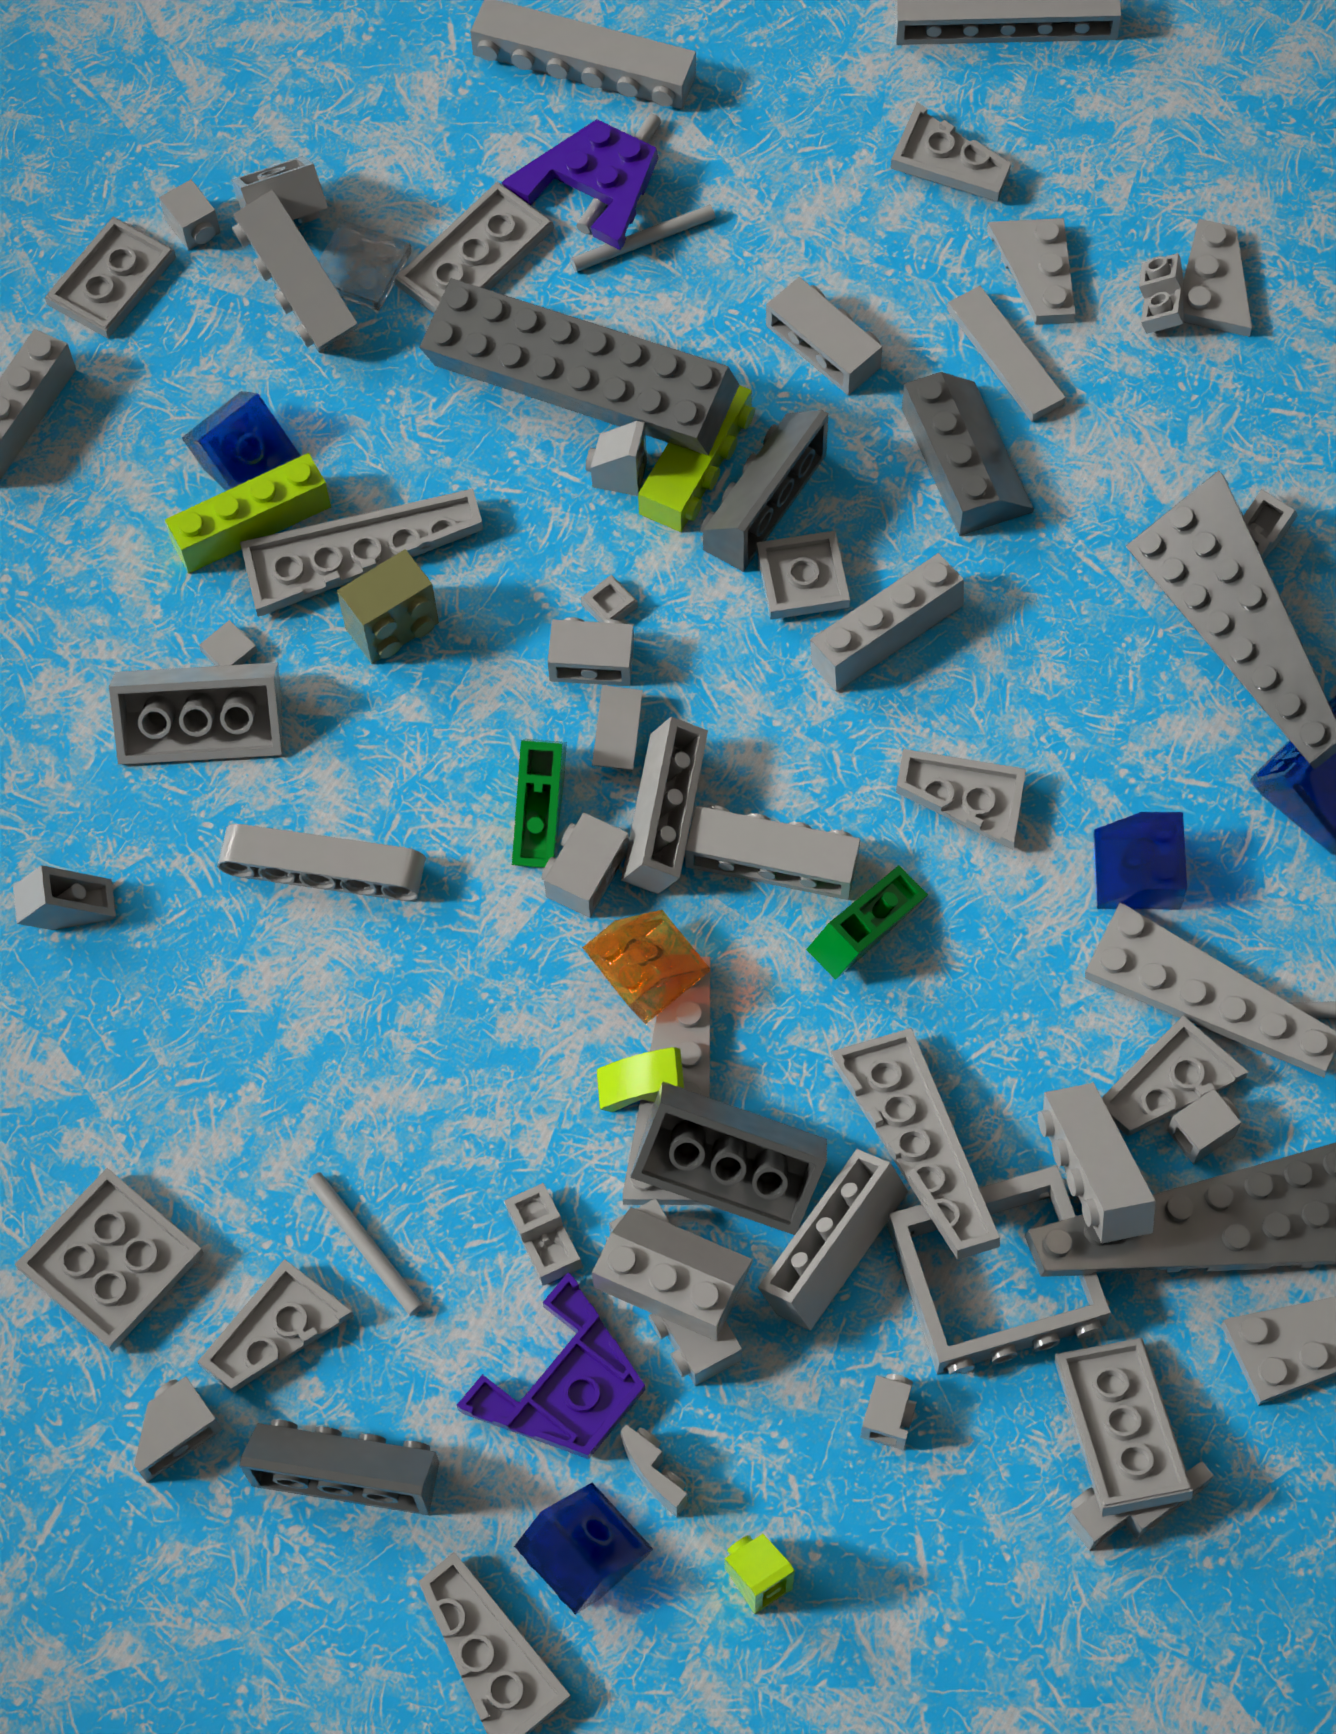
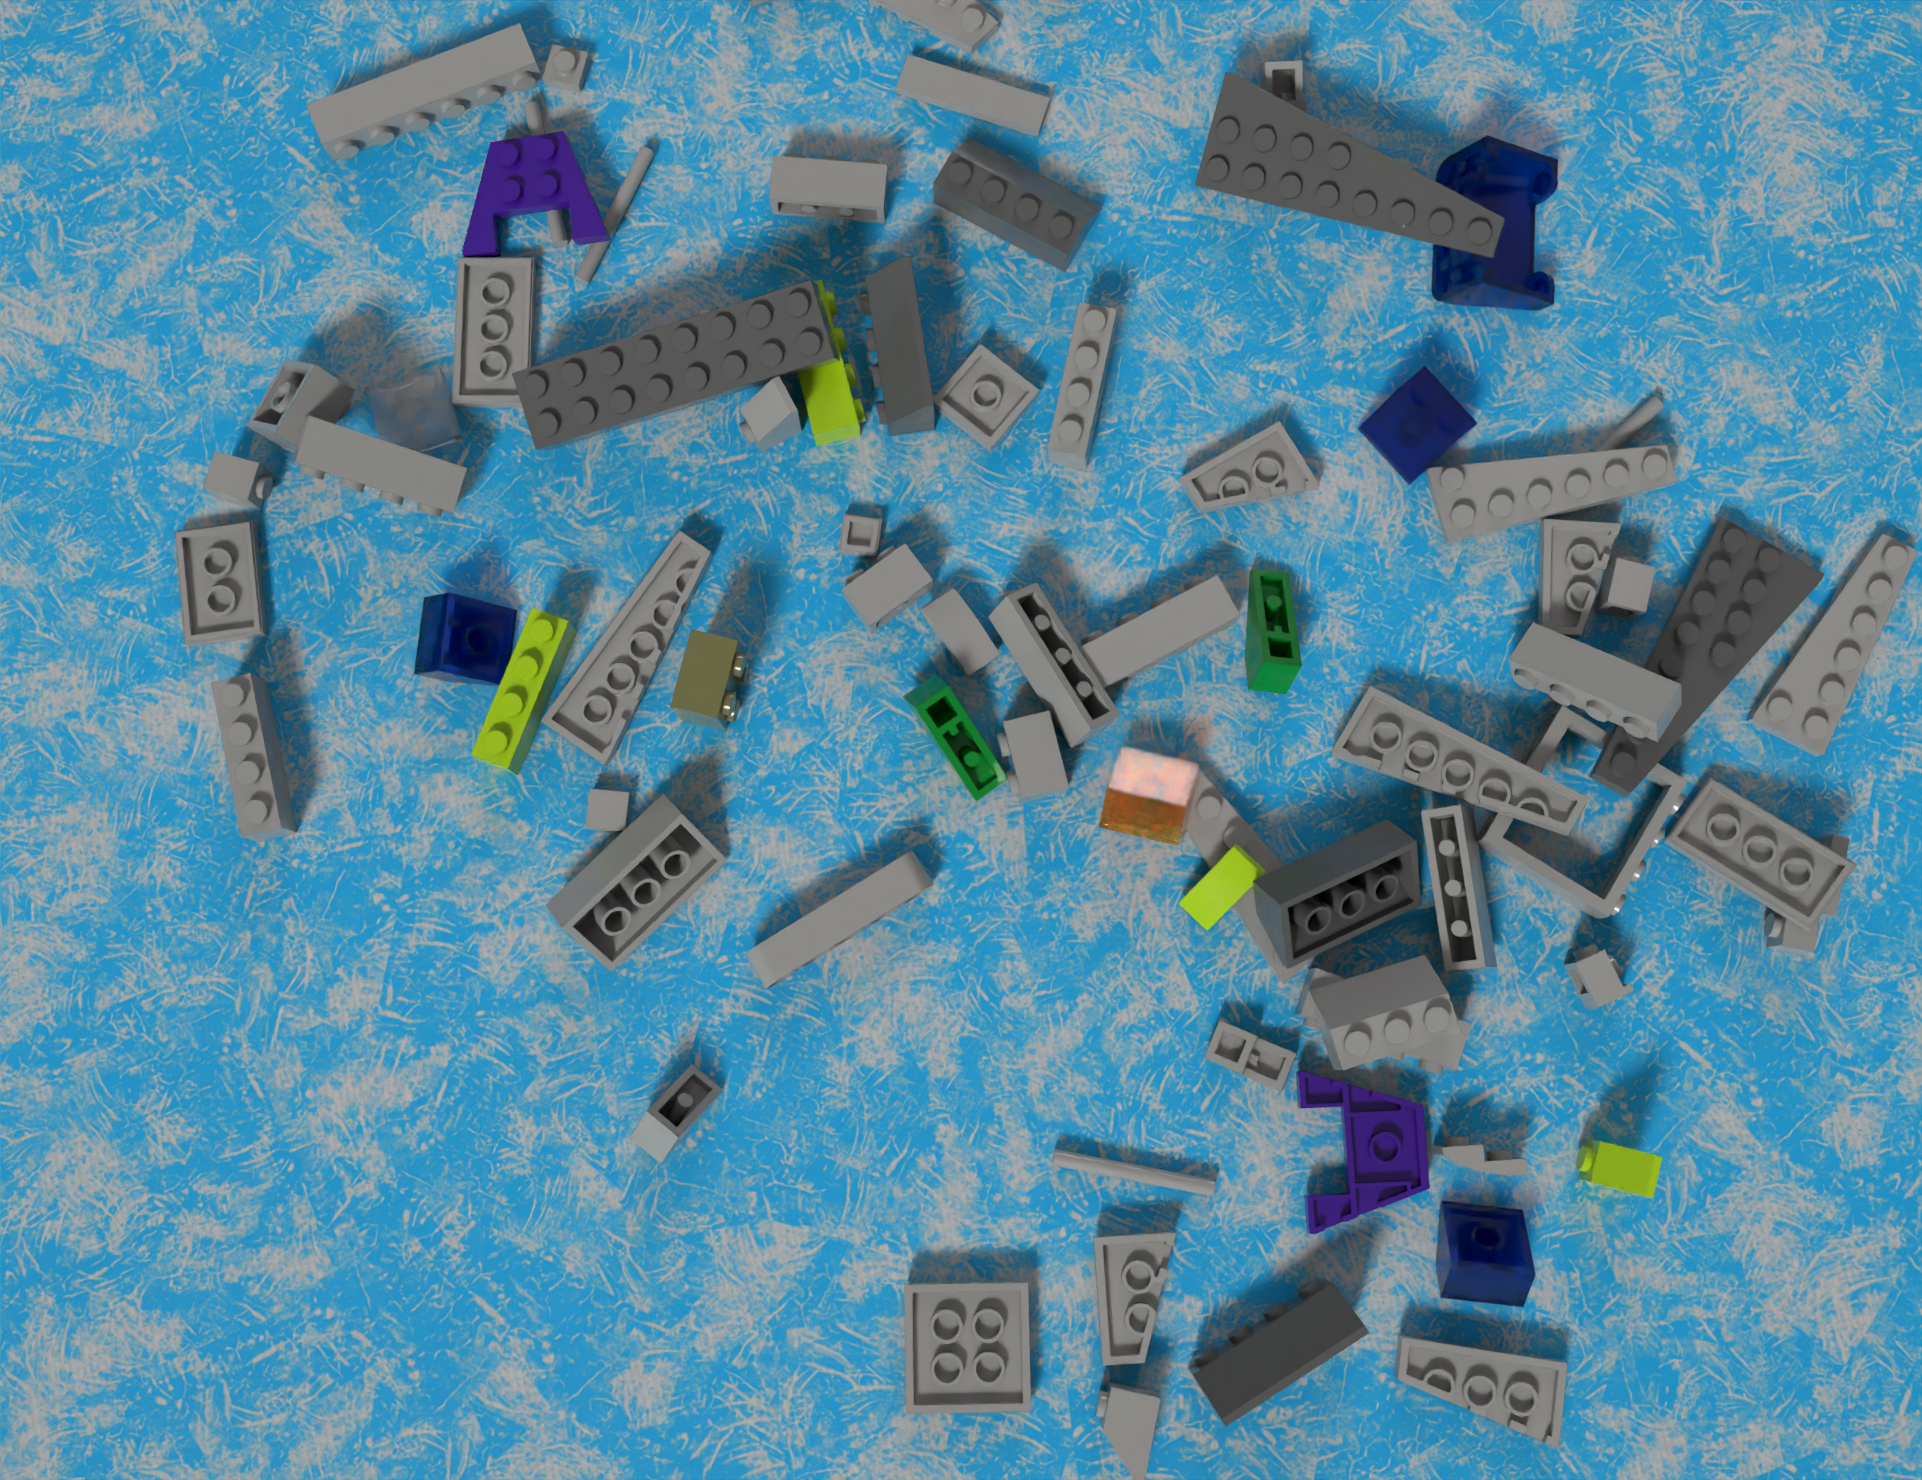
camera: 45 degrees left, 15 degrees up
none -> light grey plate [542,44,591,93]

